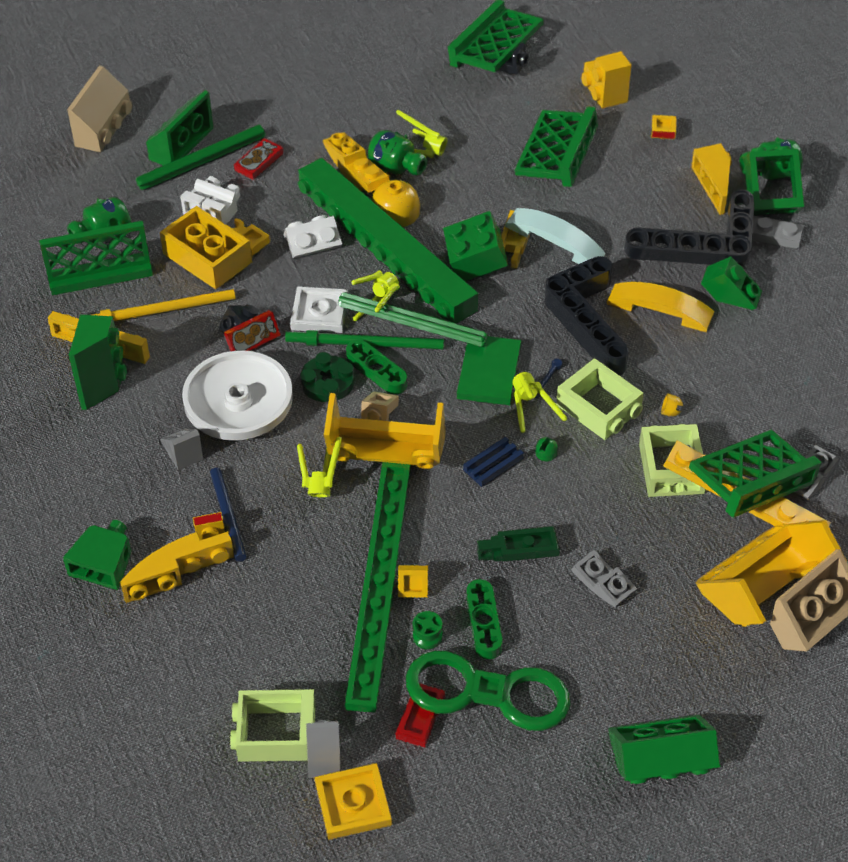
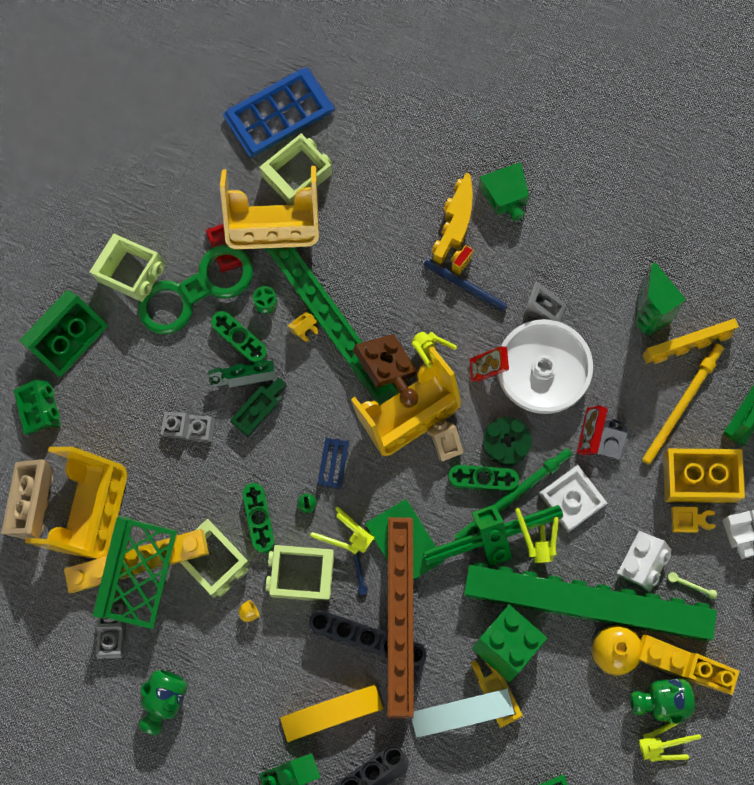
camera: 140 degrees right, 25 degrees up
light grey slope [306,720,340,778] -> none
yellow plate [314,763,392,840] -> none
none -> green bracket [14,380,61,435]
none -> yellowish green window [90,234,166,302]
none -> green piece [138,670,188,736]
none -> dark green hinge [208,360,276,387]
none -> yellow windscreen [220,166,319,249]
none -> blue piece [222,67,335,158]
none -> green beam [243,483,275,554]
none -> reddish brown plate [353,334,419,408]
none -> dark orange tile [388,517,414,718]
none -> tile [469,346,509,382]
none -> green bracket [472,505,512,566]
none -> yellowish green hinge [668,572,717,599]

